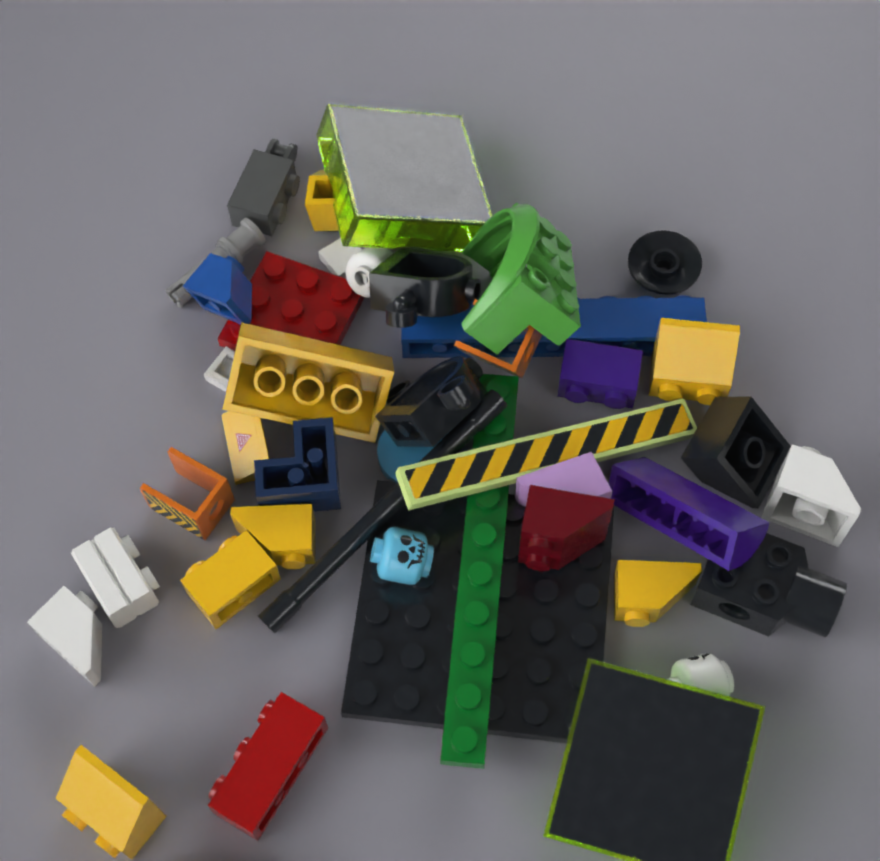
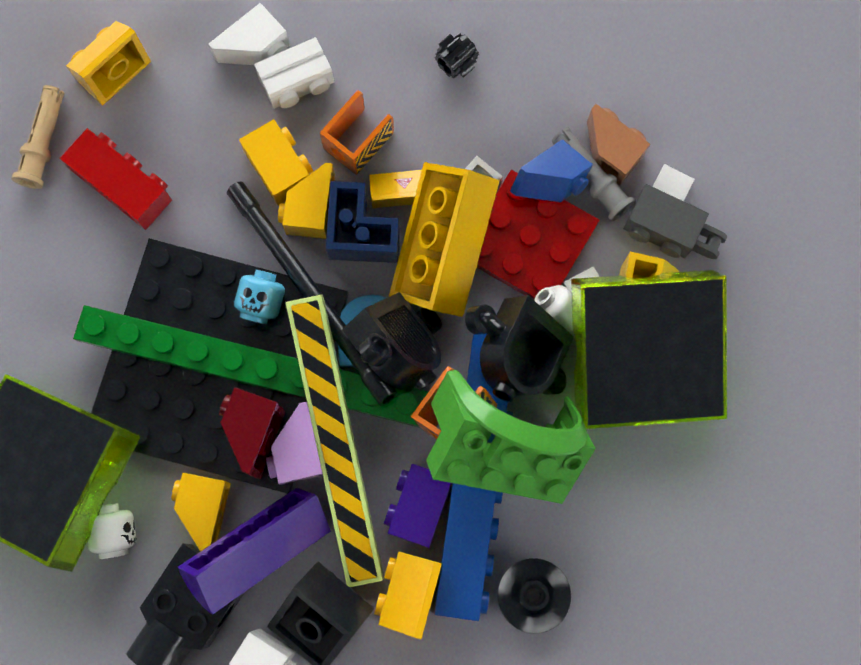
camera: 95 degrees right, 15 degrees up
none -> black gear [434,33,479,78]
none -> nougat slope [587,104,650,185]
none -> white tile [652,164,695,201]

